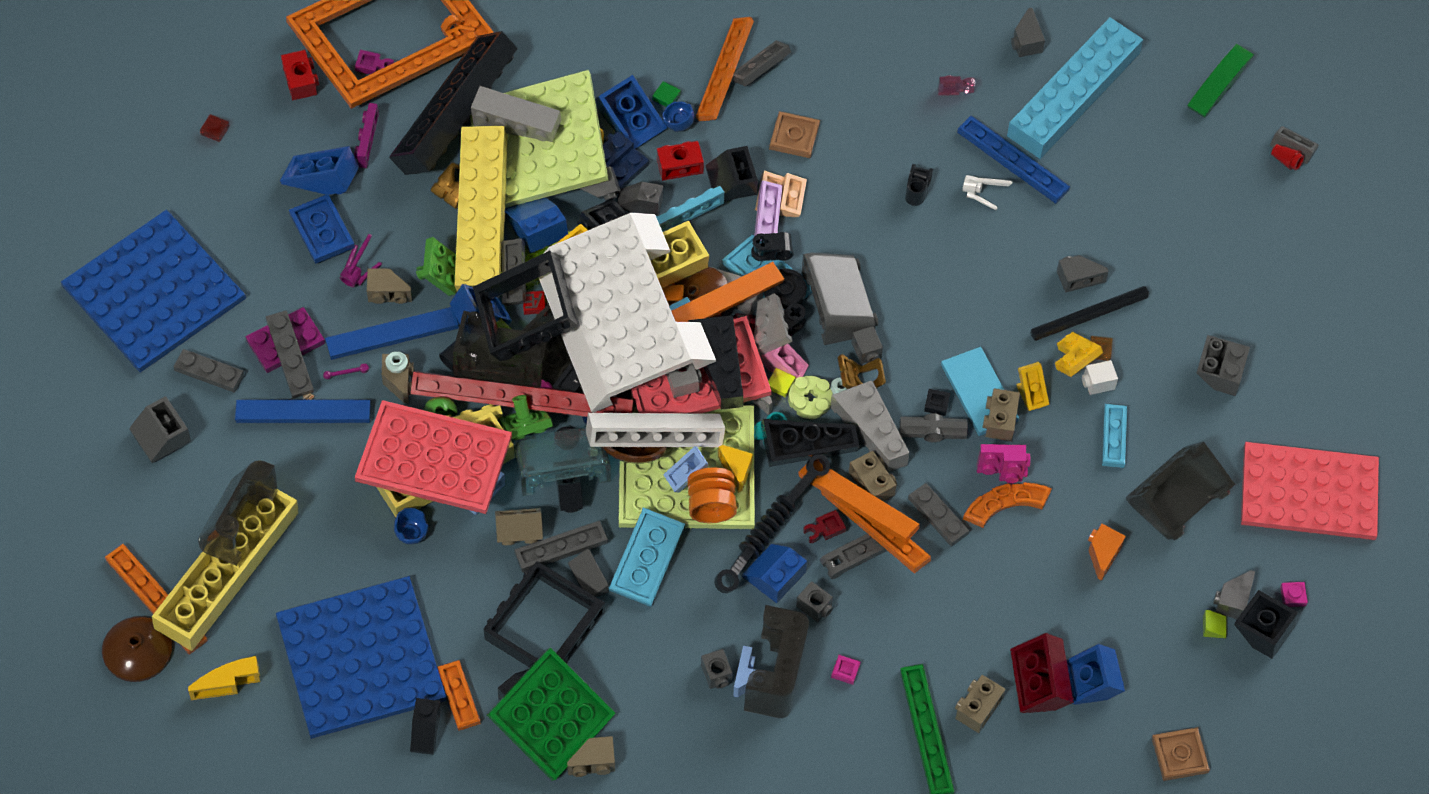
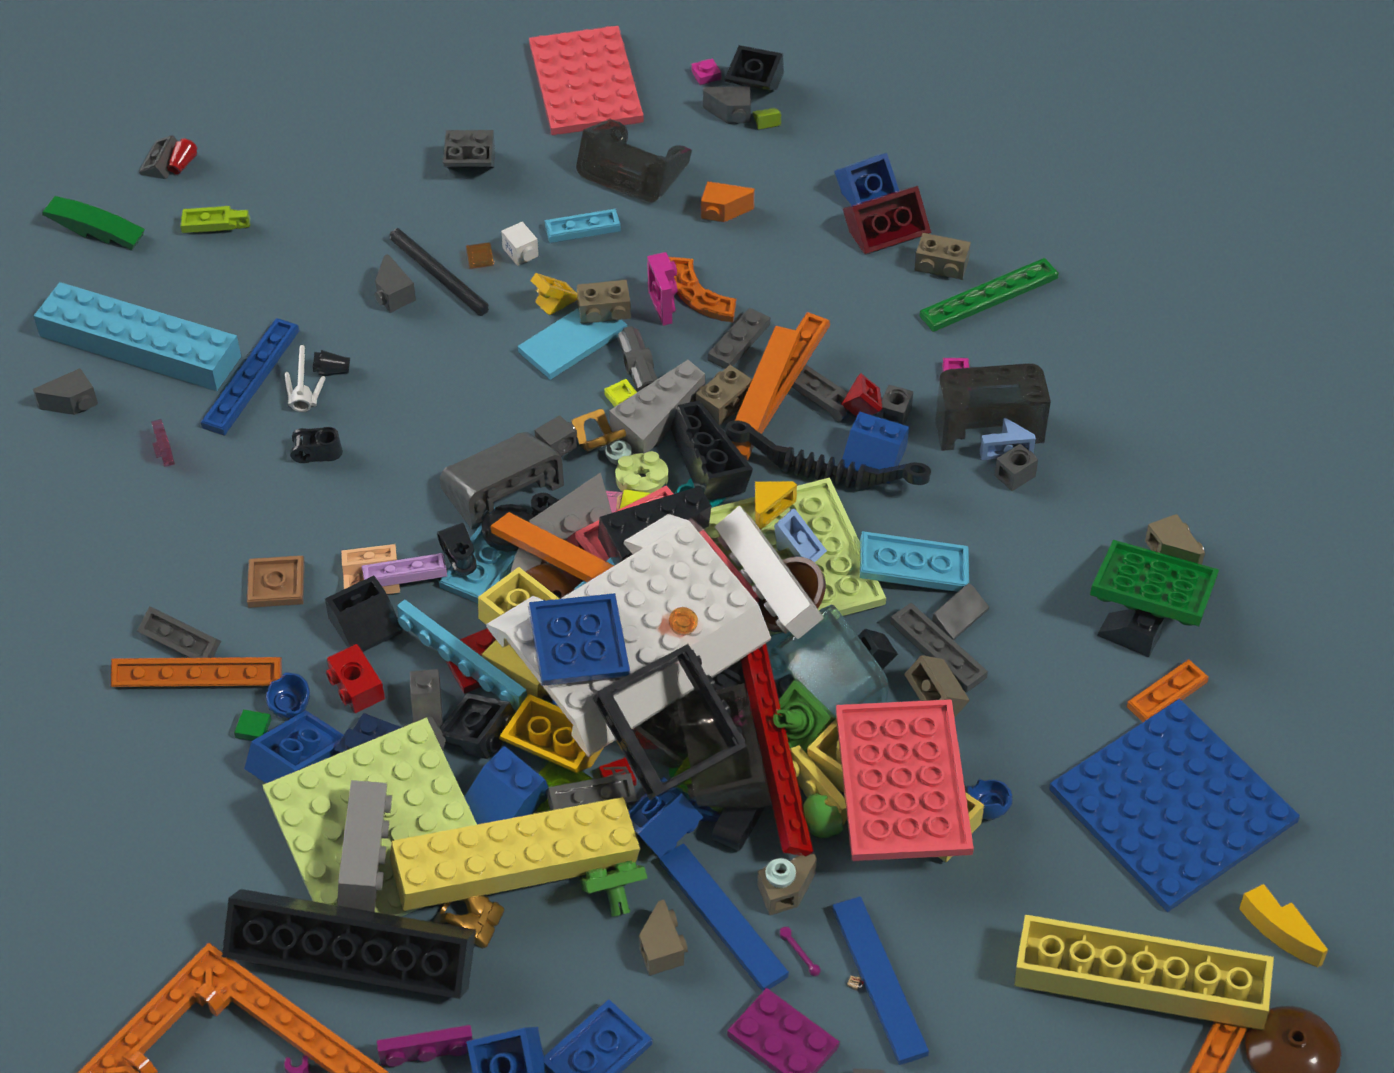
camera: 105 degrees left, 10 degrees down
clear smoke windscreen [198,460,278,565] -> none
dark grey plate [265,310,314,399] -> none
magenta plant [340,234,382,287] -> none
black slope [410,698,441,755] -> none
black window [483,561,605,668] -> none
orange wheel [687,467,737,523] -> none
dark red plate [803,510,846,543] -> none
black plate [924,389,950,416] -> none
yellow plate [1055,332,1103,377] -> none
medium nougat tile [1152,727,1210,781] -> none
none -> lime hinge [180,206,250,233]
none -> black cone [313,350,350,375]
none -> blue plate [528,593,630,686]
none -> neon yellow tile [604,379,637,407]
none -> clear orange plate [669,607,698,636]
none -> red slope [841,373,882,417]

